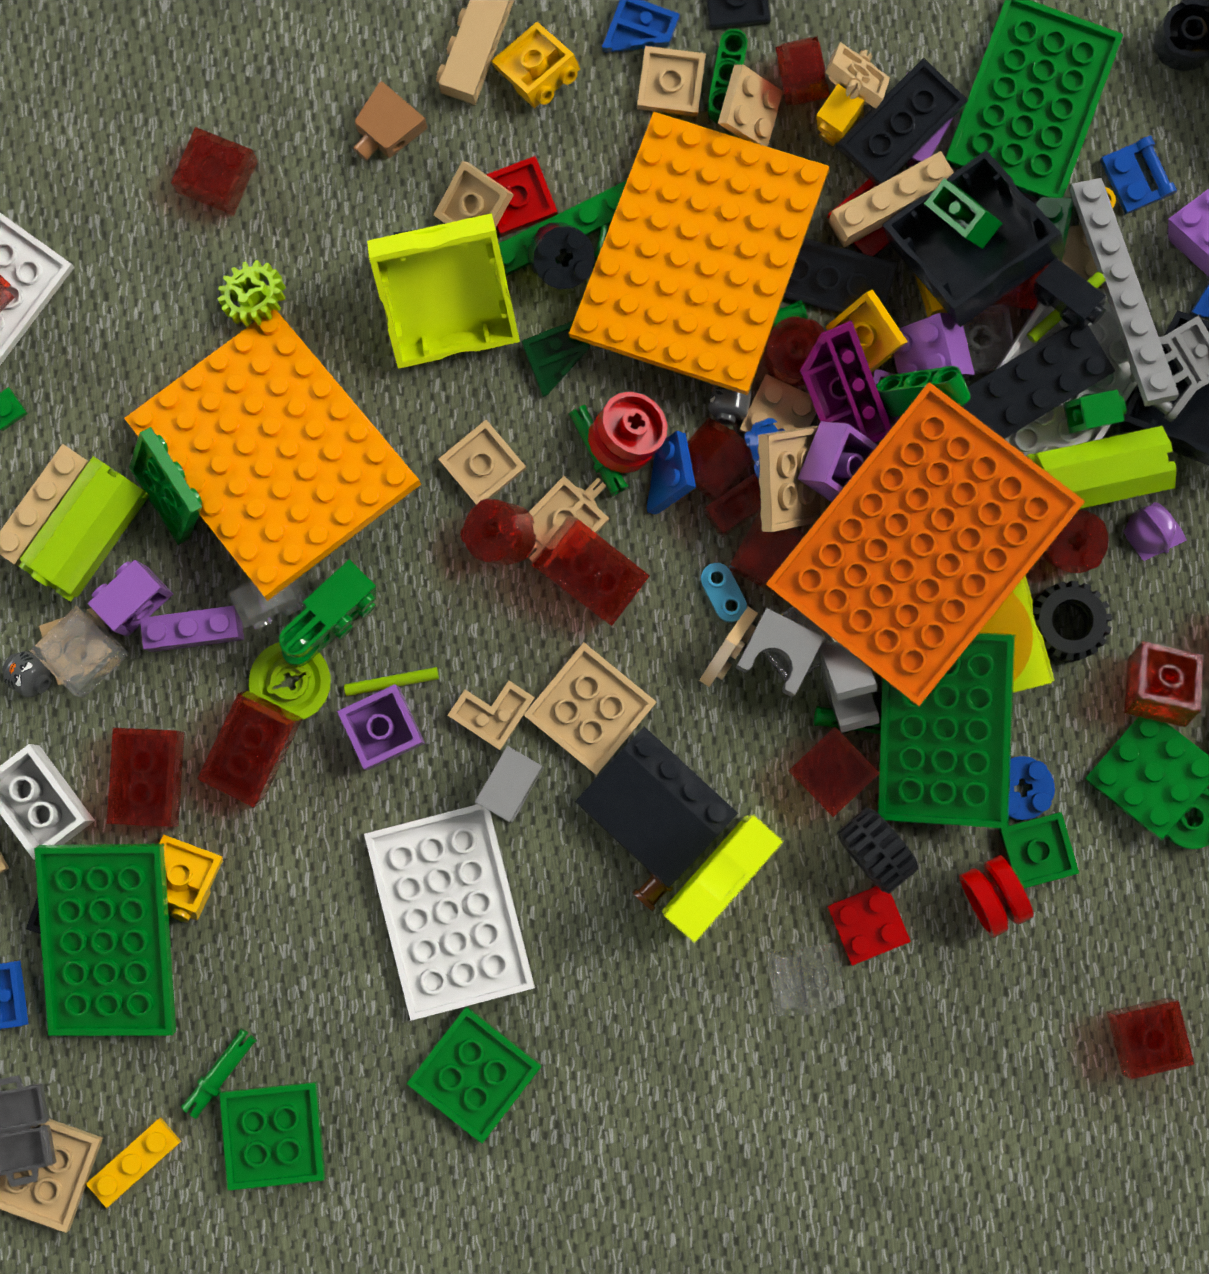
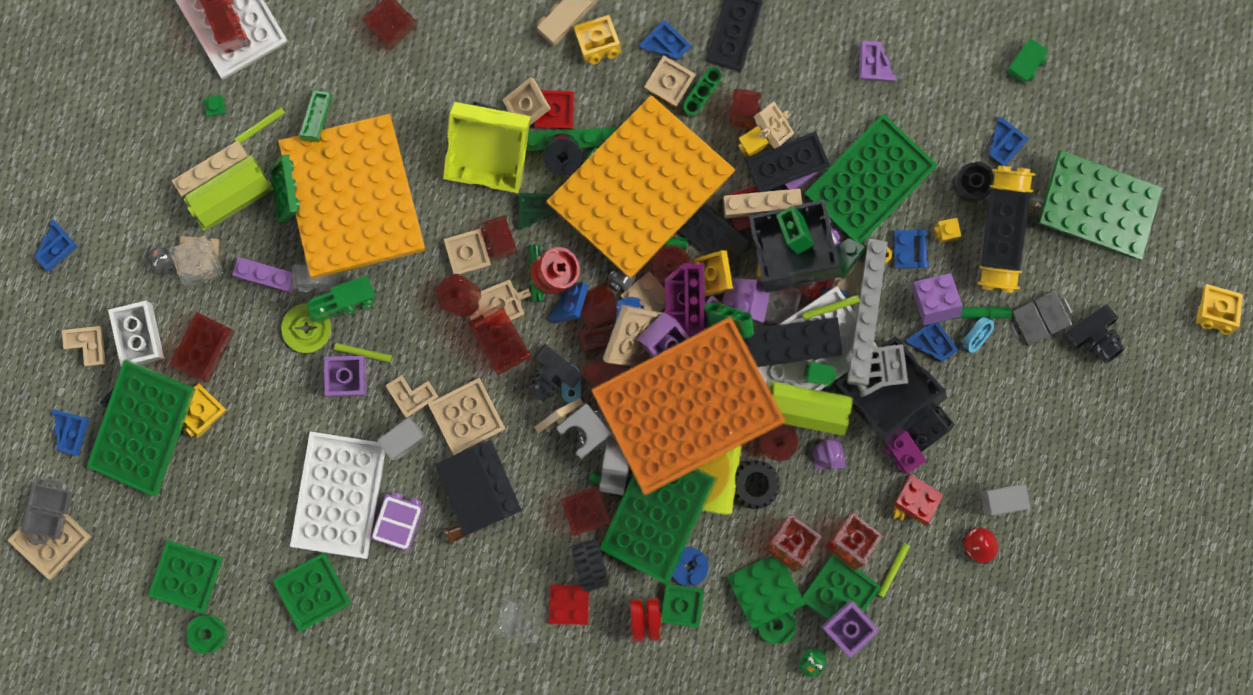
camera: 15 degrees right, 0 degrees up
yellow plate [86,1117,182,1208] -> none
medium lavender brick [88,560,173,637] -> none
green pin [181,1028,257,1119] -> none
clear red brick [197,690,303,807] -> none
lime gear [218,260,286,327] -> none
medium nougat torso [353,81,427,161] -> none
neon yellow tile [661,815,783,943] -> none
tan plate [718,64,783,147] -> none
black brick [1033,258,1106,330] -> none
none -> green plate [187,614,227,654]
none -> lime bar [234,107,285,143]
none -> plate [299,90,332,142]
none -> medium lavender brick [371,492,425,551]
none -> clear red brick [482,215,518,260]
none -> black beam [525,343,584,403]
none -> yellow brick [934,218,961,243]

